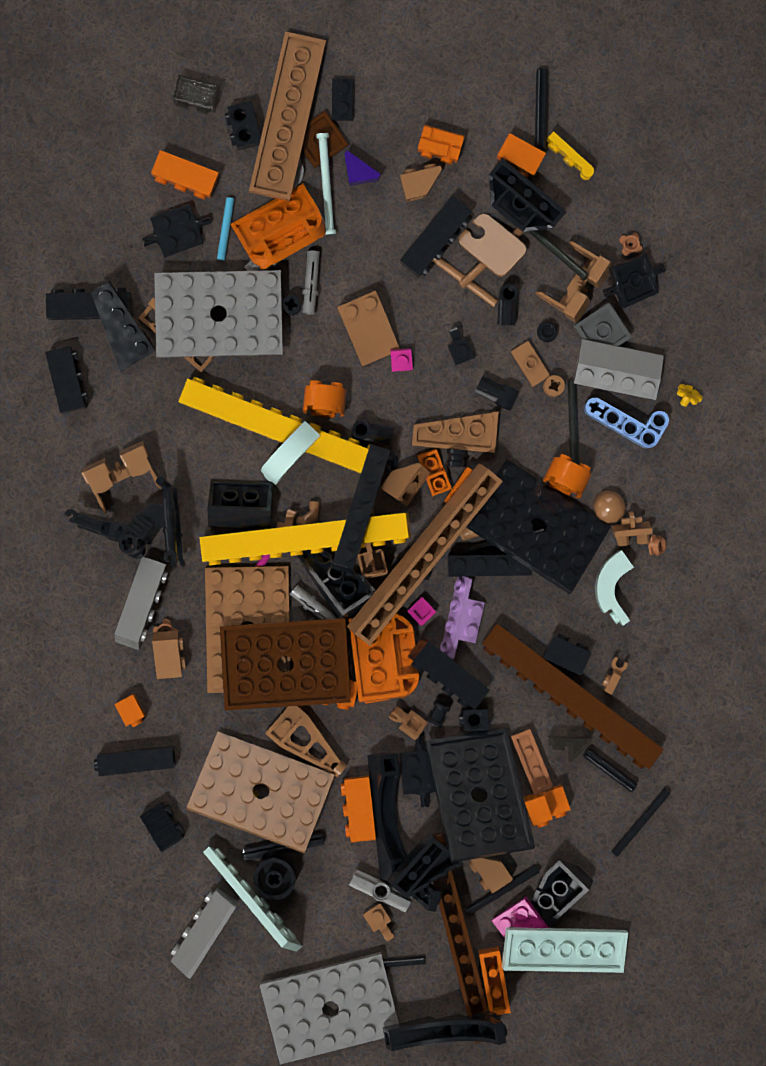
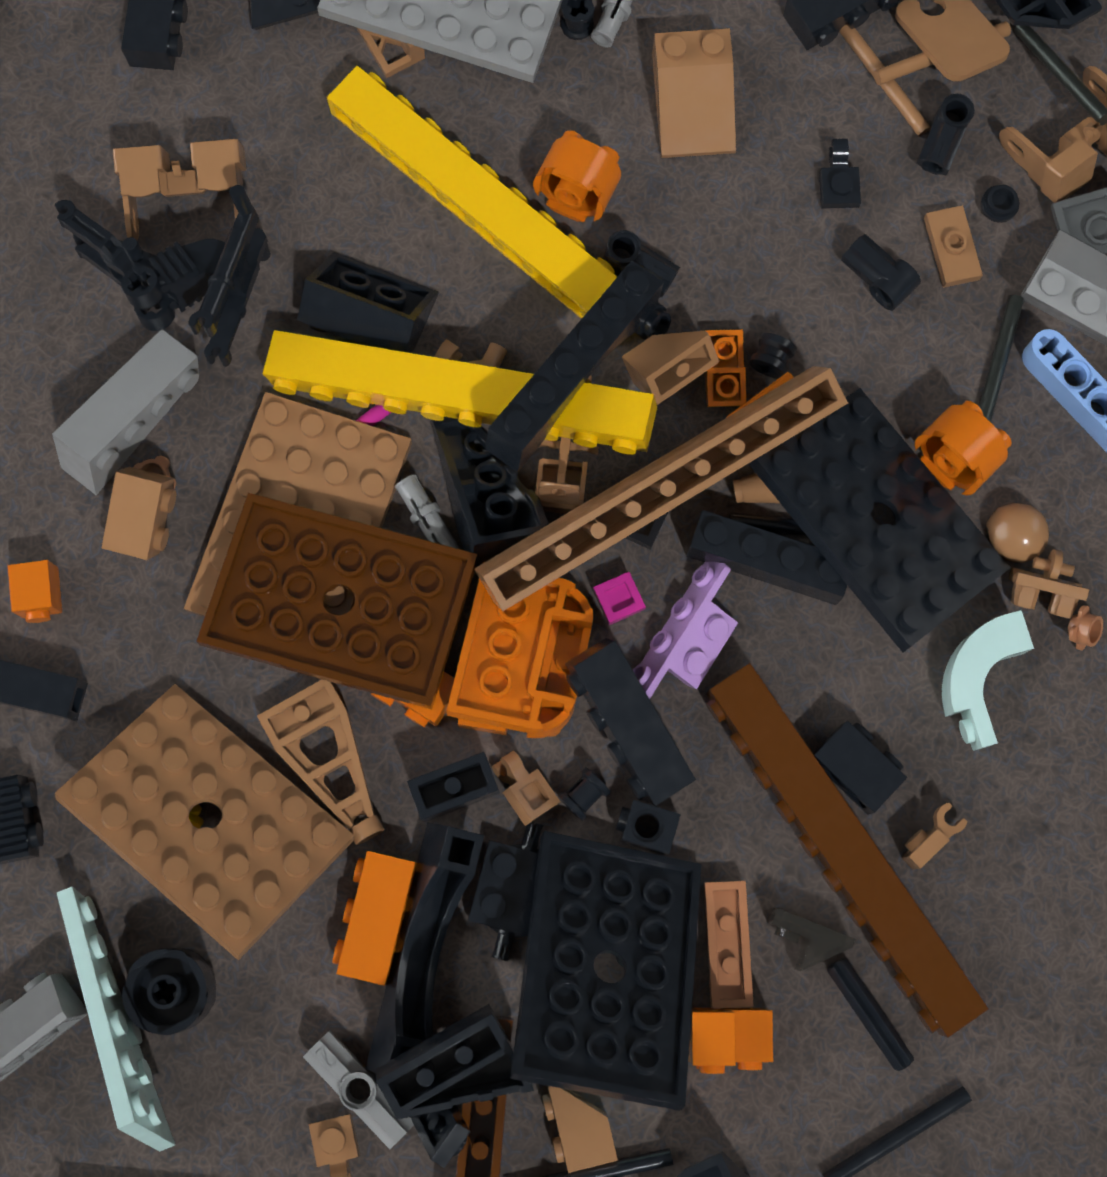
camera: 15 degrees right, 10 degrees down
black axle [243,833,325,861] -> none
light aqua arch [261,421,320,485] -> none
dark pink plate [390,348,413,372] -> none
medium nougat wing [412,411,499,453] -> none
medium nougat wheel [543,375,565,397] -> none
none -> black brick [407,752,500,822]

